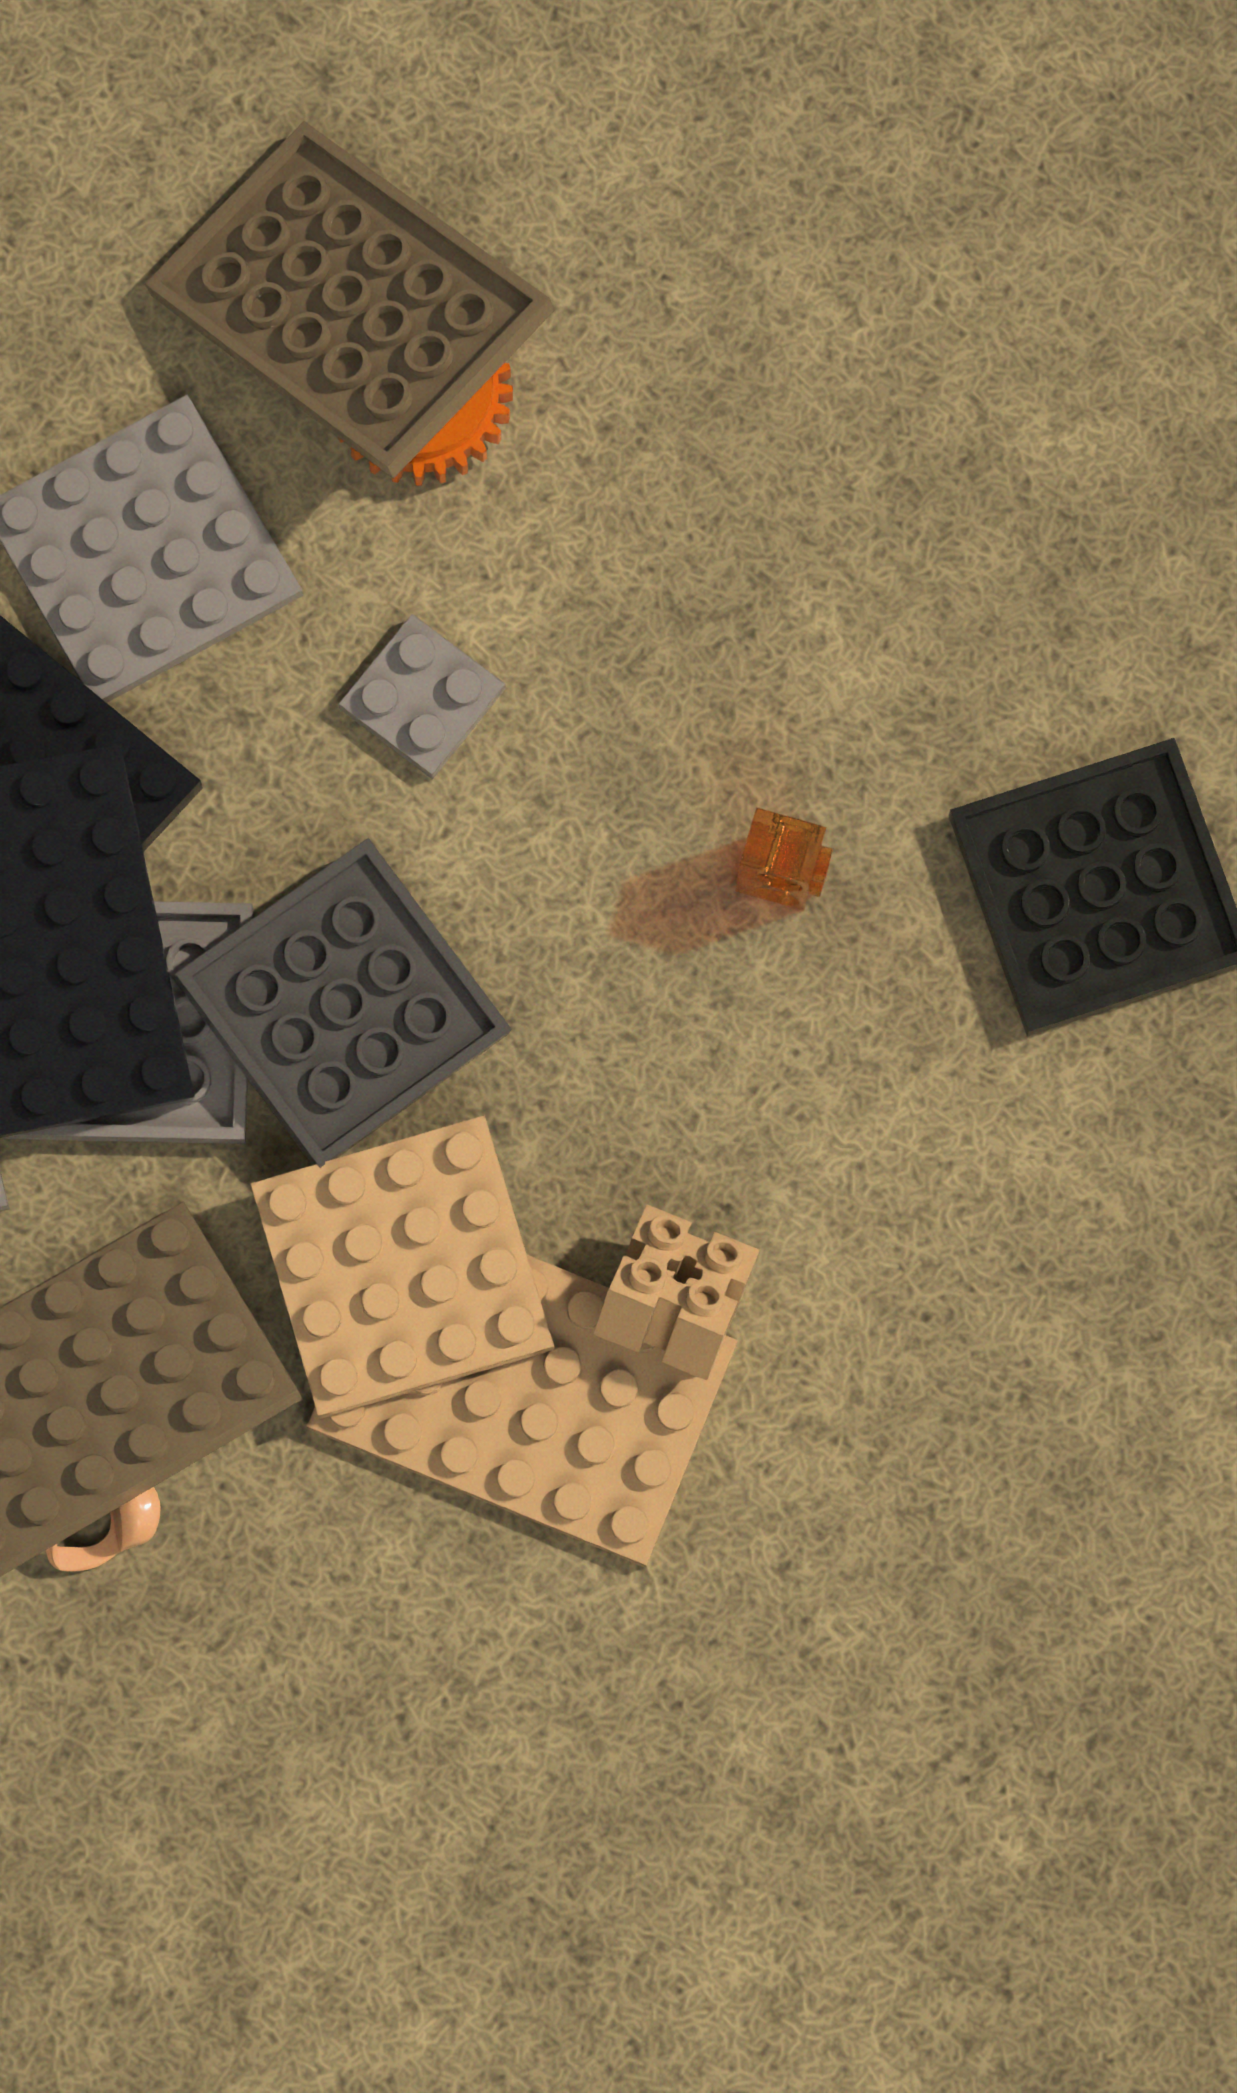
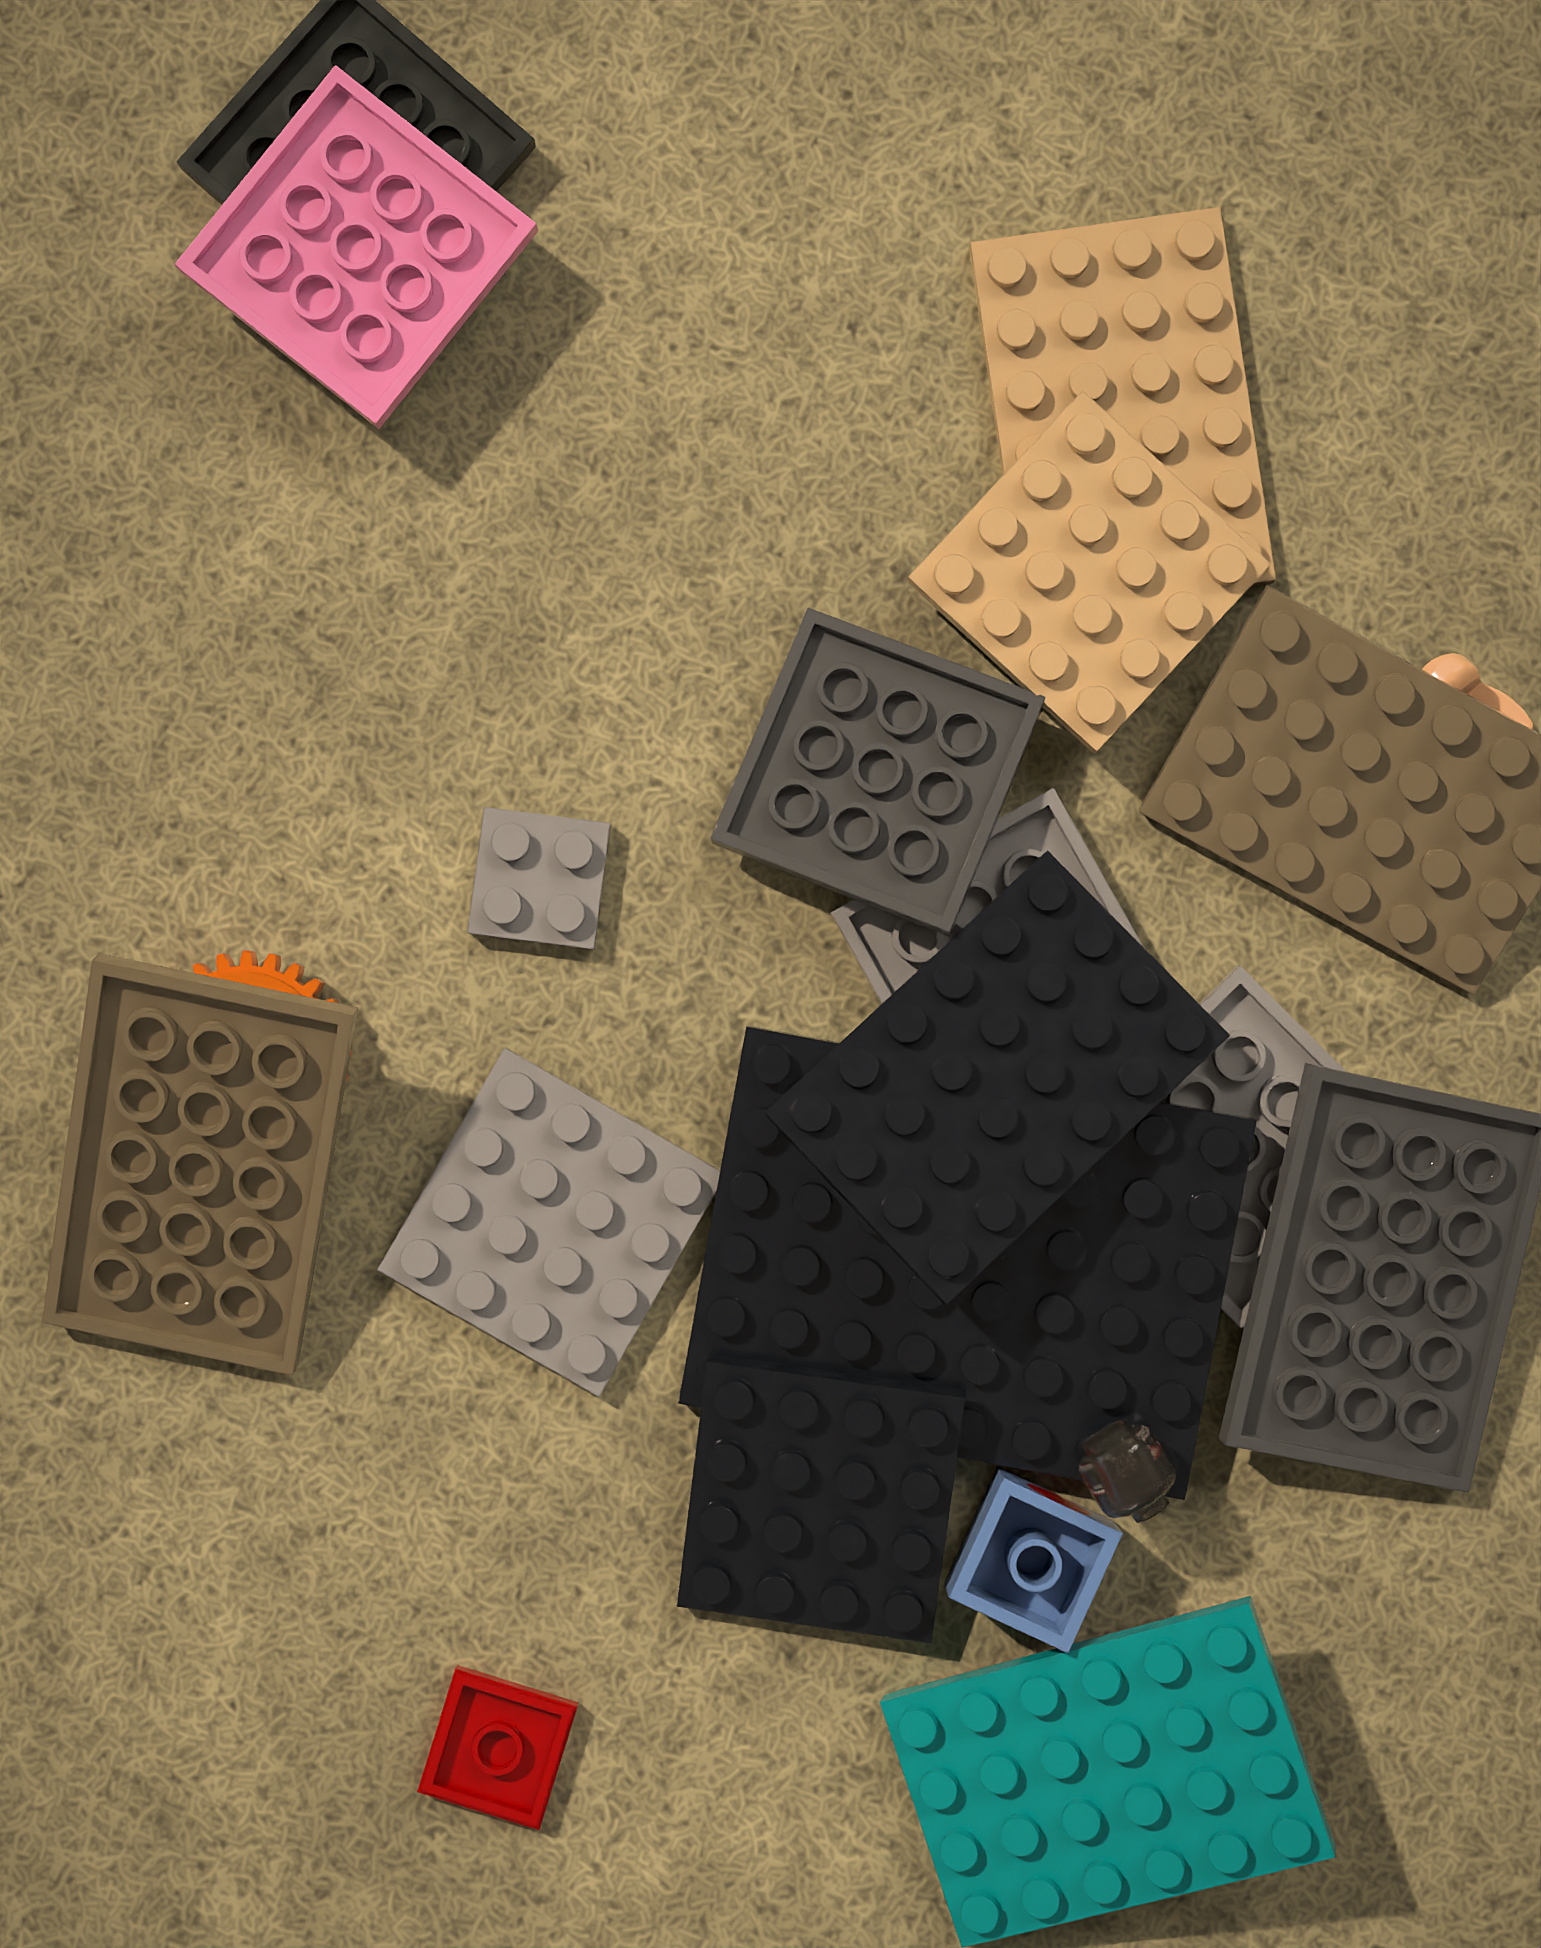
camera: 120 degrees left, 10 degrees up
tan brick [593,1205,760,1380] -> none
clear orange brick [735,807,833,911] -> none
none -> bright pink plate [174,65,538,429]

